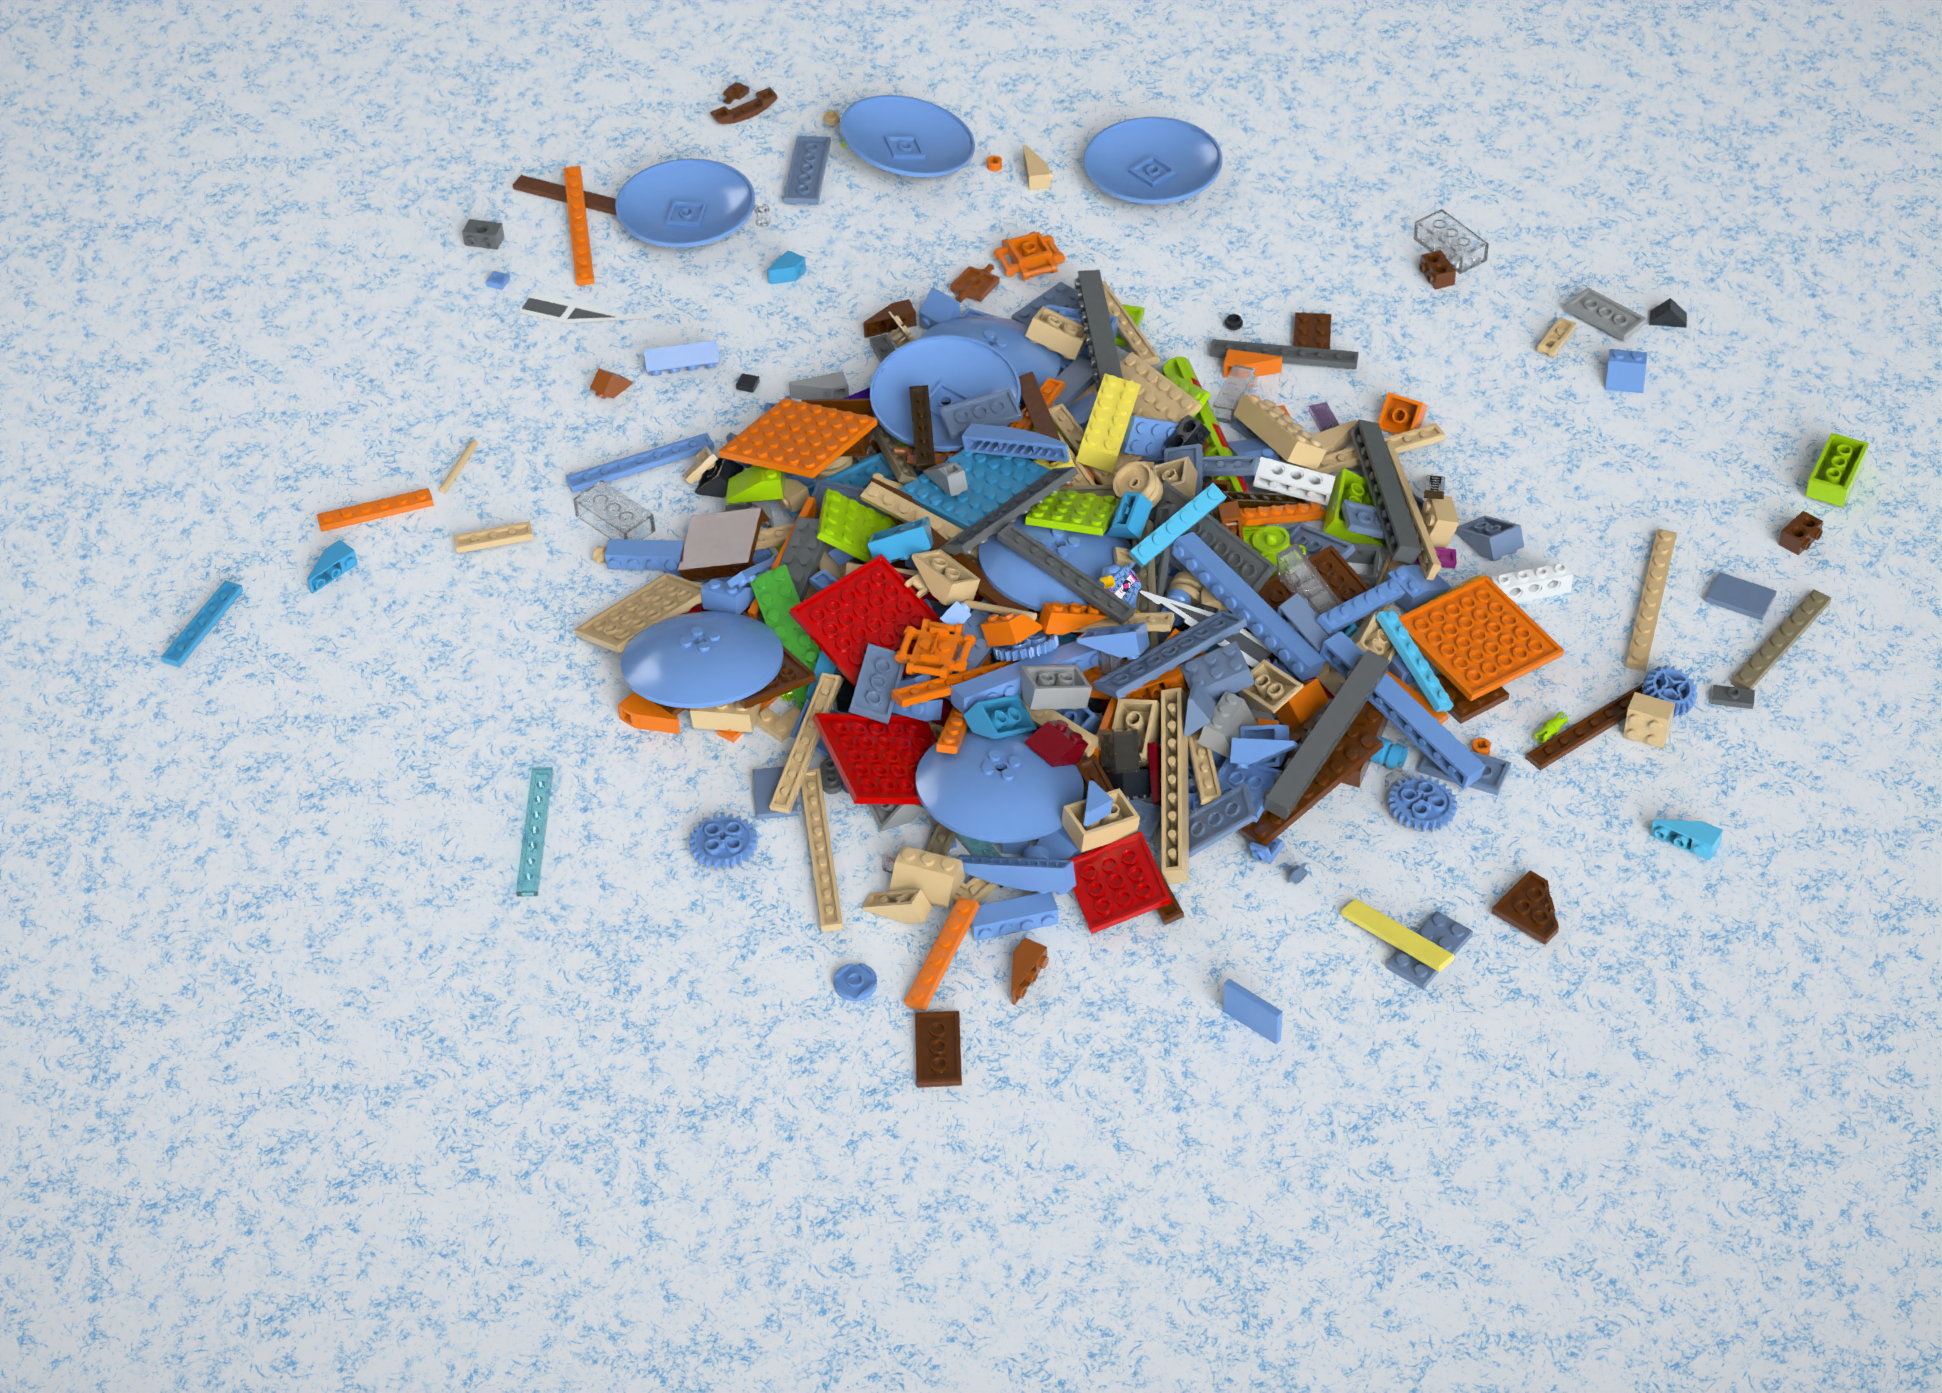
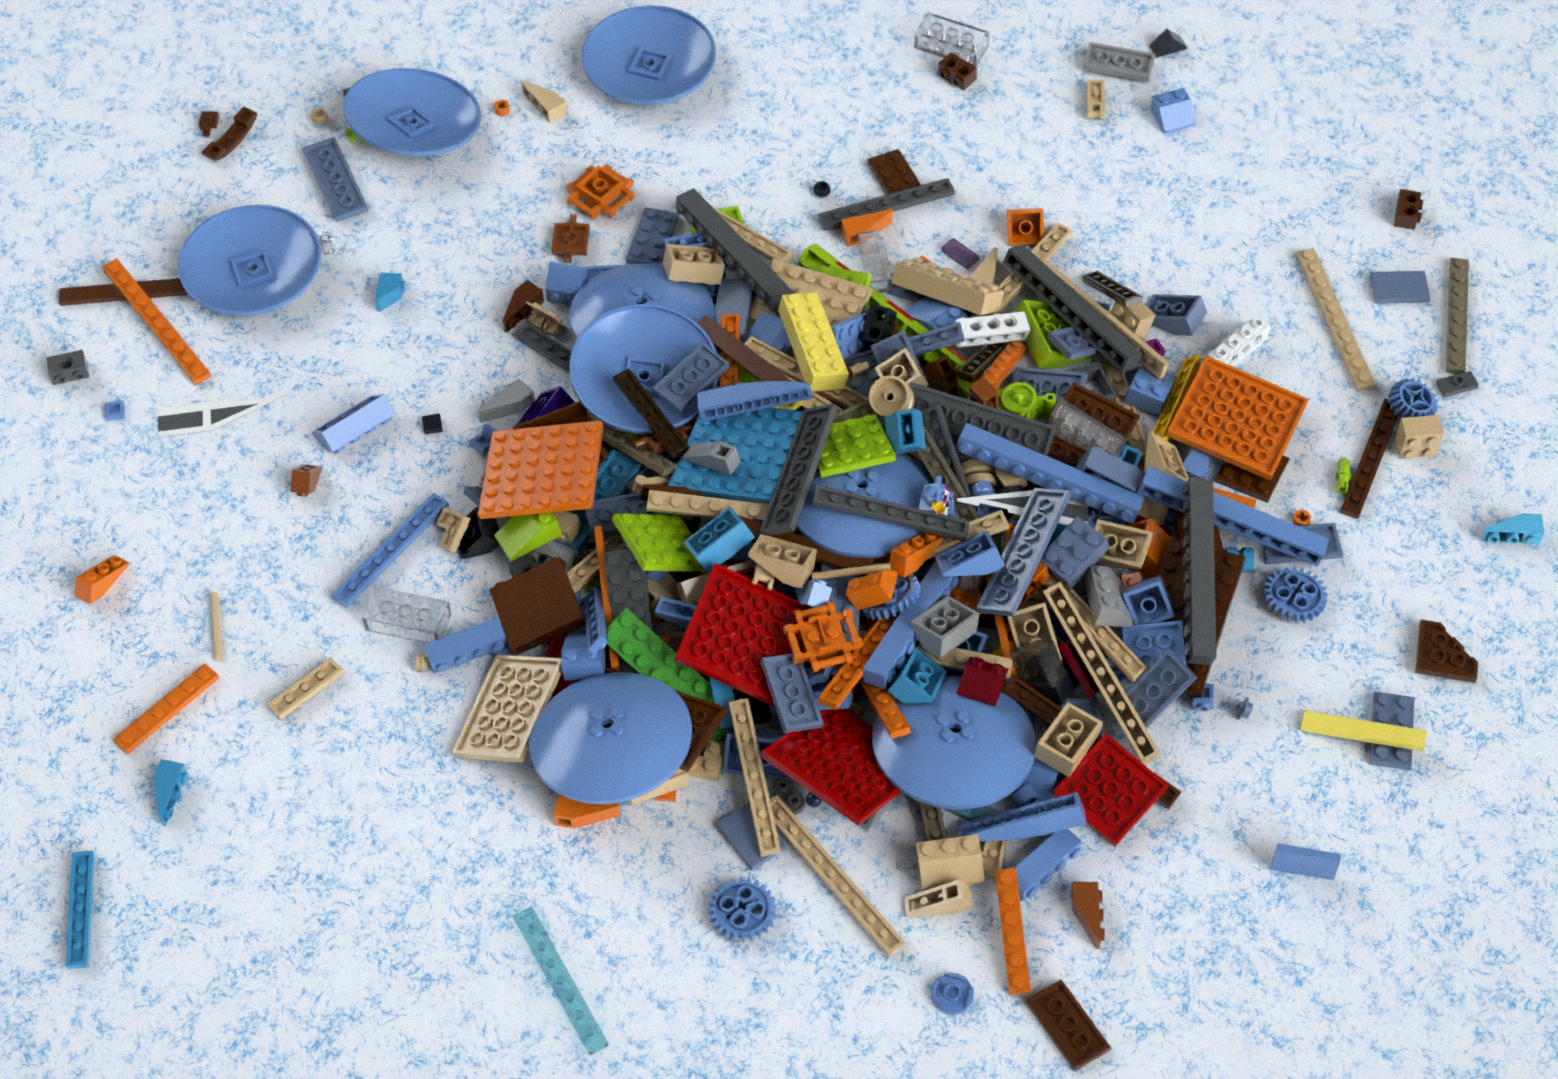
camera: 30 degrees left, 10 degrees up
medium blue slope [1083,780,1113,826] -> none
tan plate [1113,547,1137,566] -> none
medium azure plate [1128,483,1226,568] -> none
sand blue slope [1184,681,1216,737] -> none
medium blue slope [1230,738,1298,770] -> none
medium blue plate [1316,578,1406,635] -> none
medium azure plate [1375,610,1454,712] -> none
lime brick [1806,433,1869,507] -> none
none -> orange slope [75,555,129,604]

